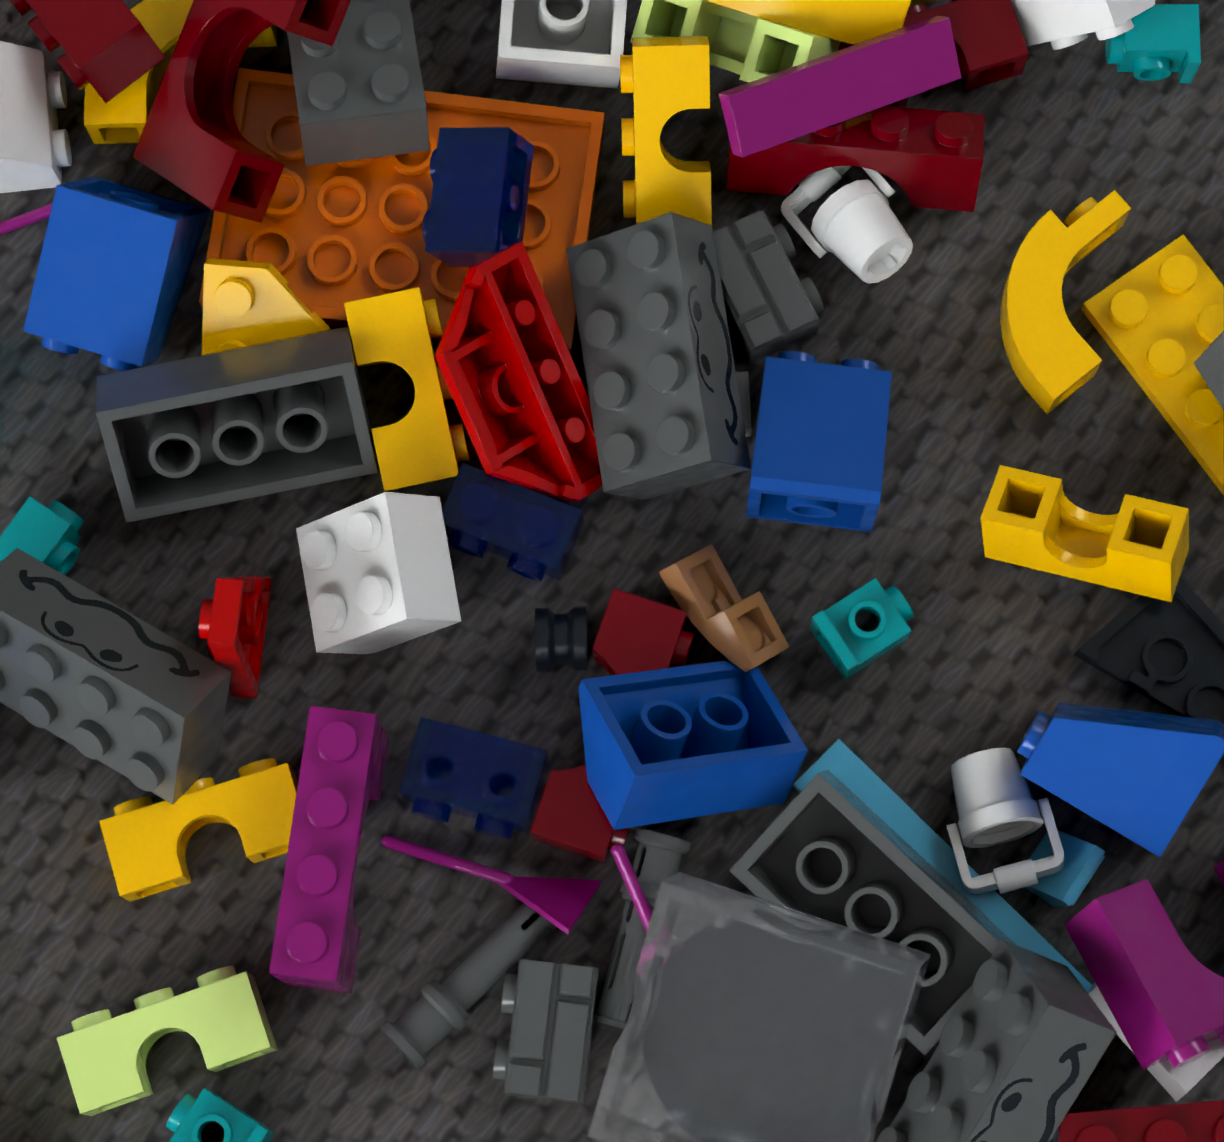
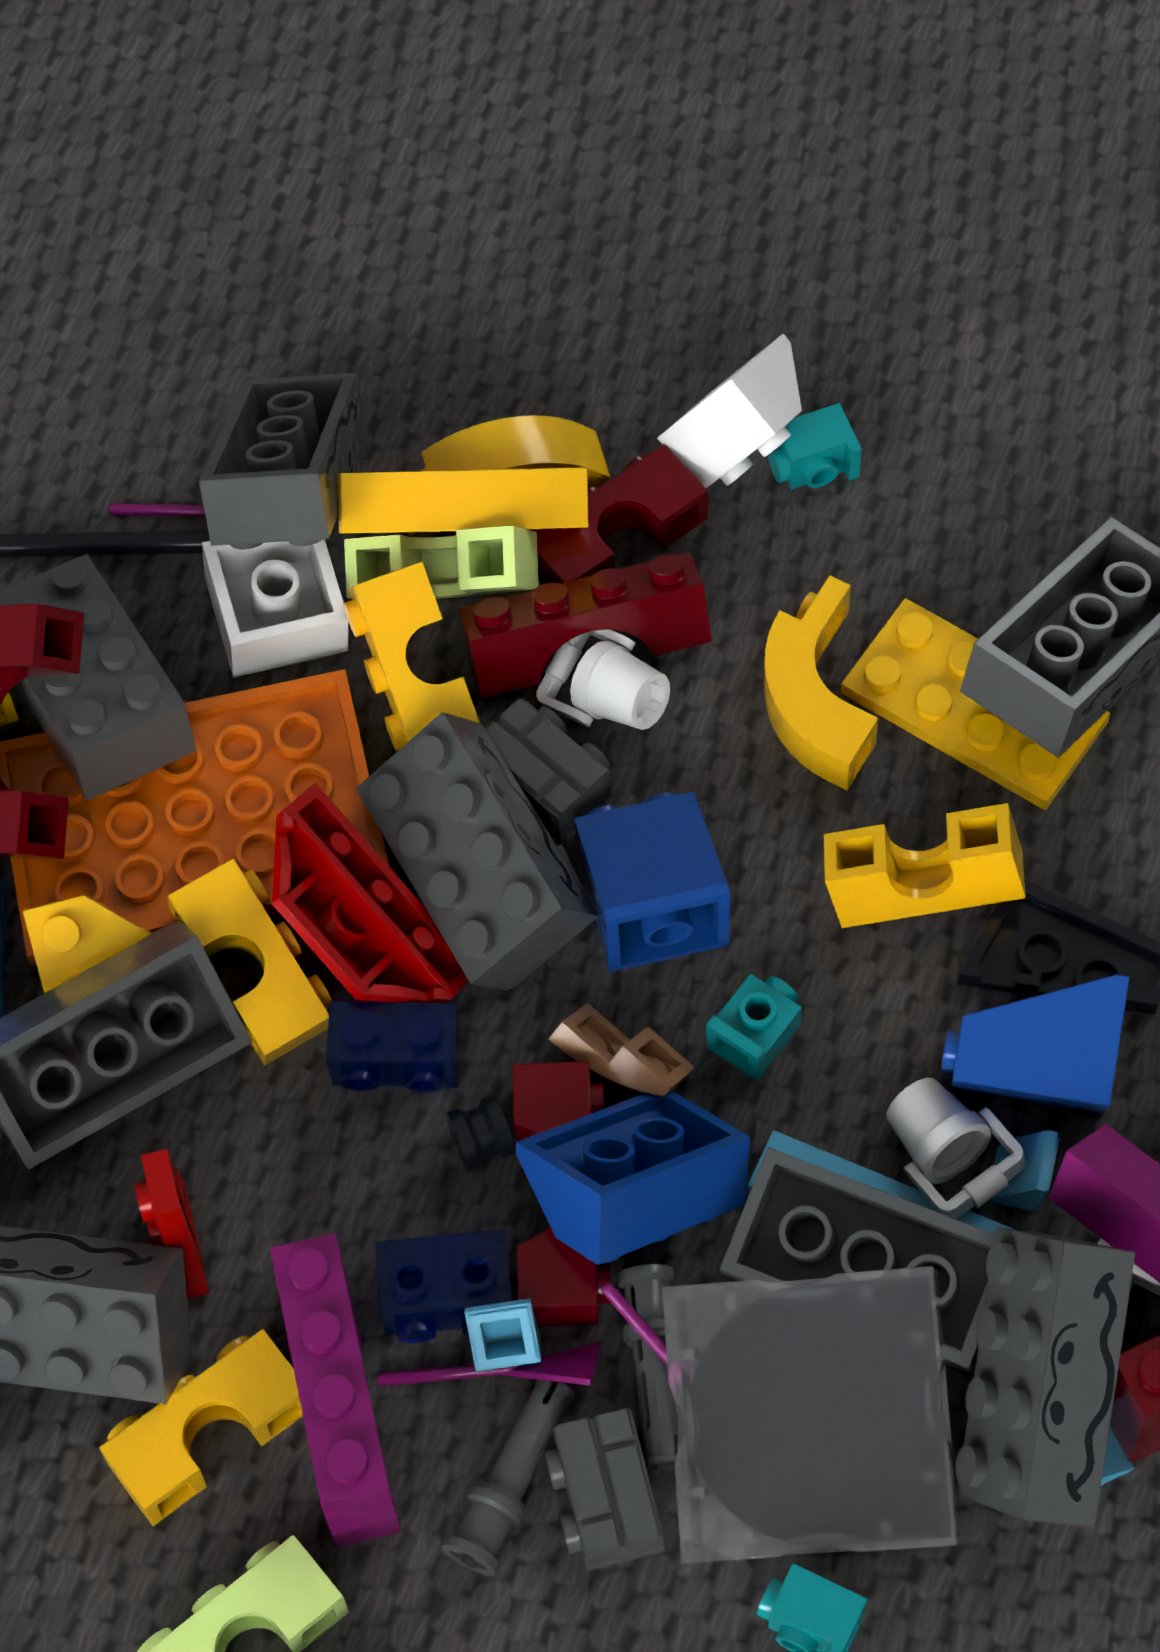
camera: 20 degrees left, 15 degrees down
white brick [296,492,461,654] -> none
clear blue brick [422,127,534,267] -> none
magenta tile [719,15,962,158] -> none
none -> medium azure slope [465,1298,541,1372]

